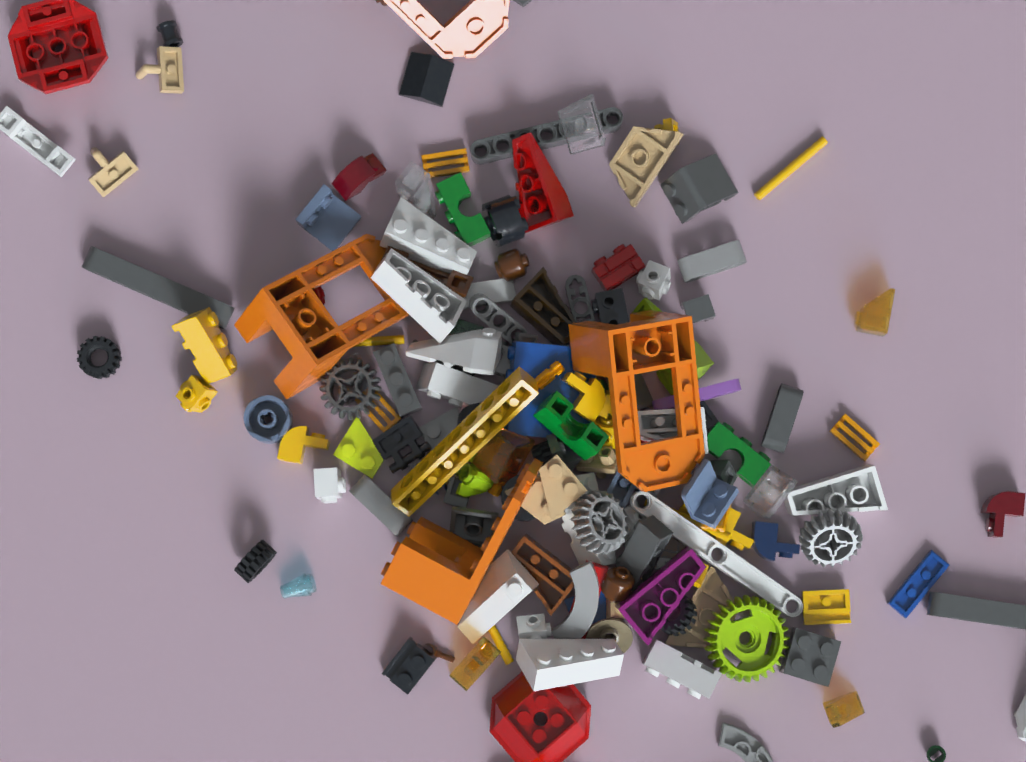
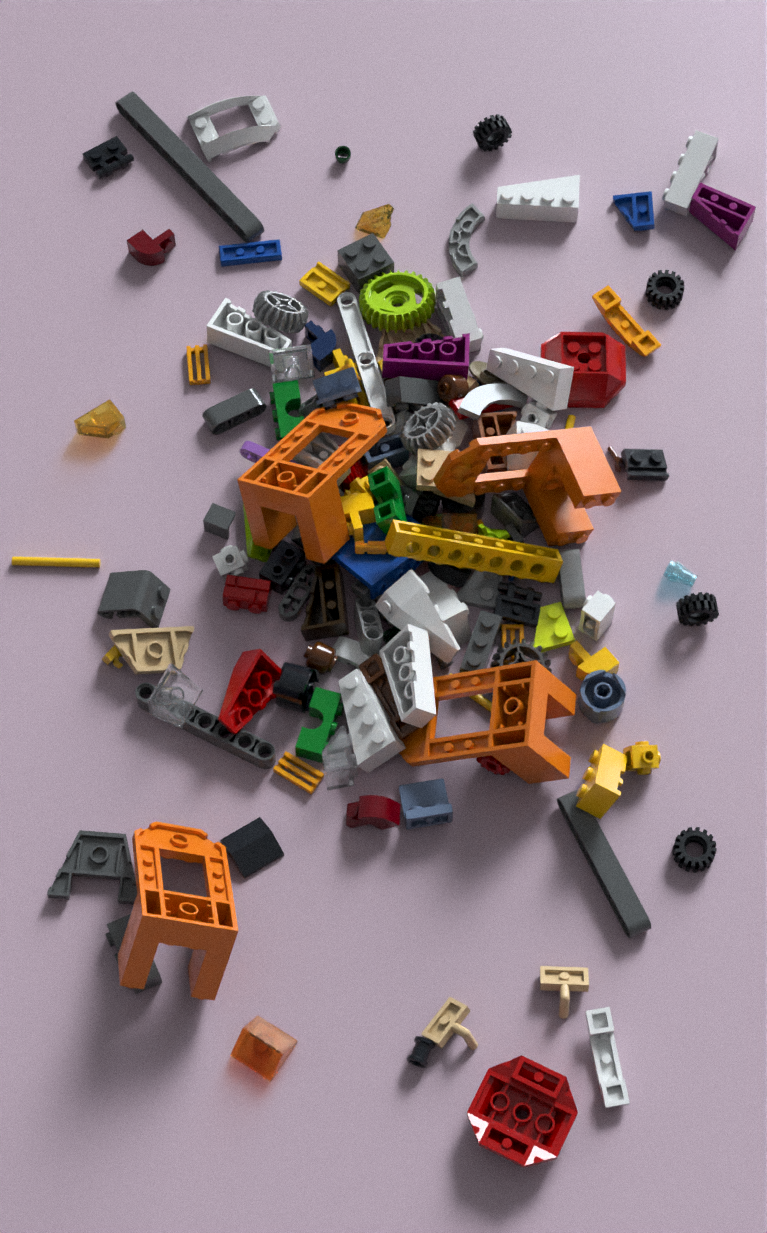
camera: 135 degrees left, 20 degrees down
clear yellow slope [449,637,501,691] -> none
light grey beam [677,240,747,283] -> none

